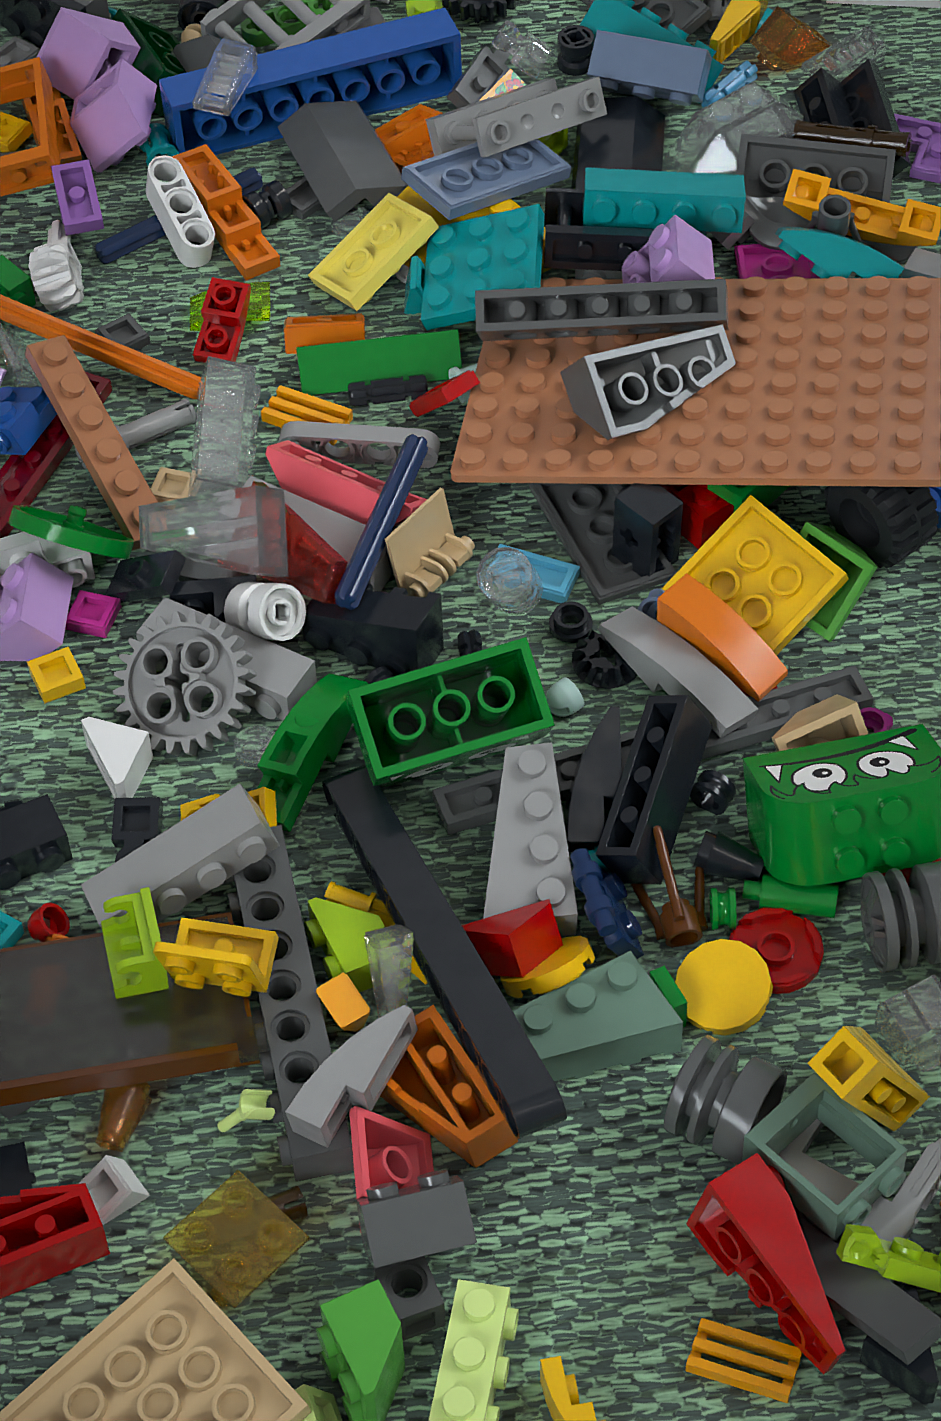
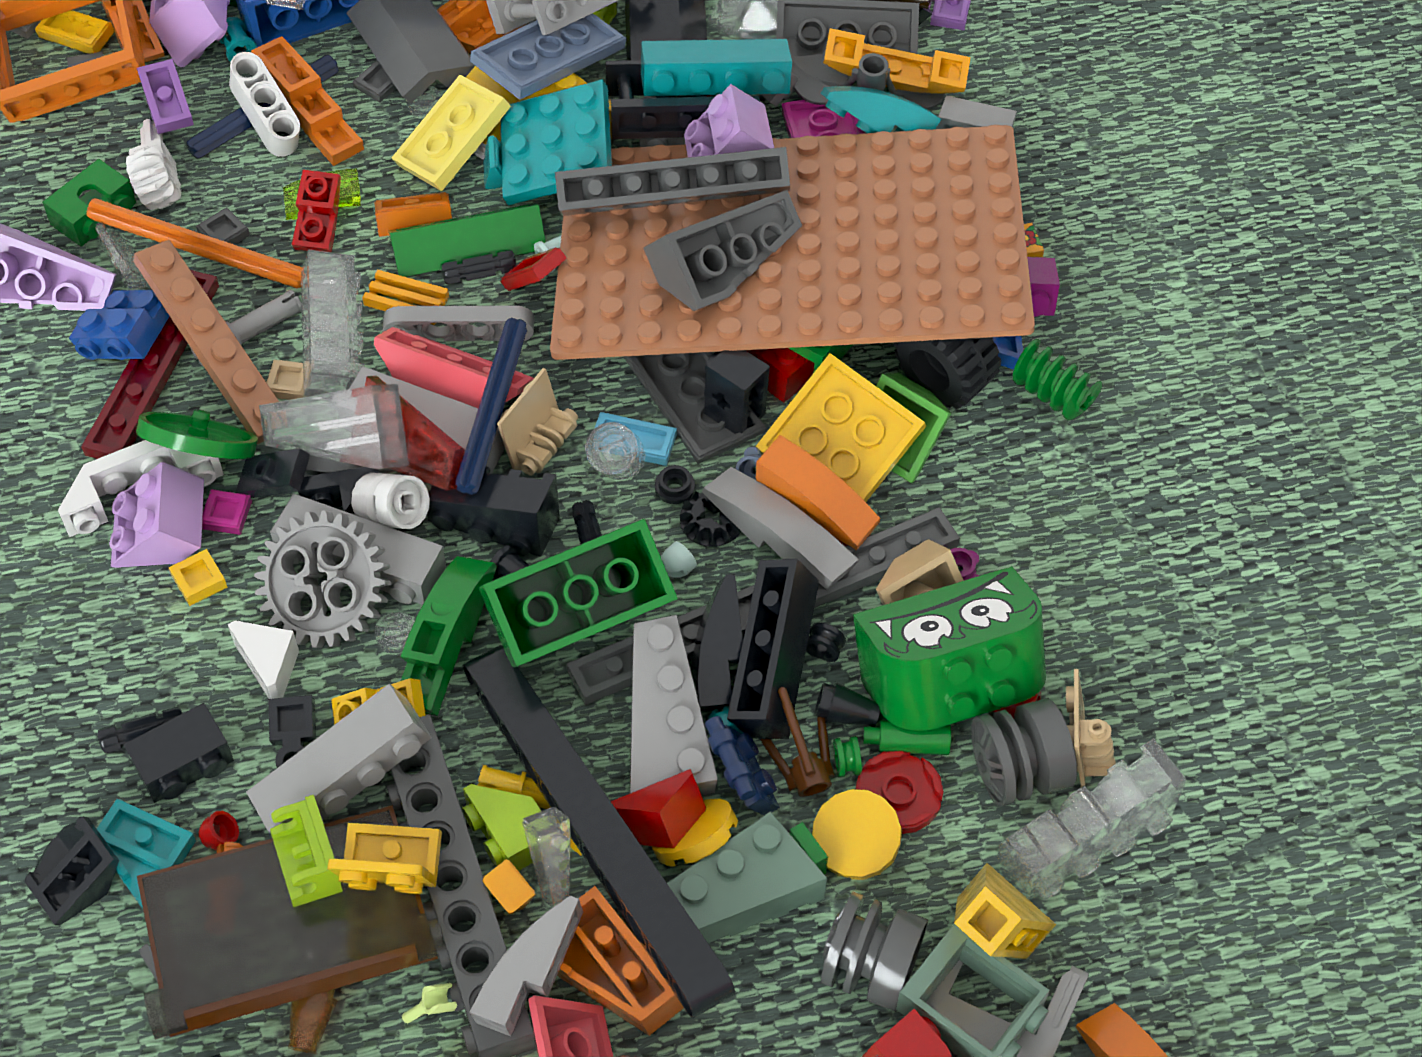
camera: 10 degrees left, 5 degrees up
black wheel [242,180,293,229] -> none

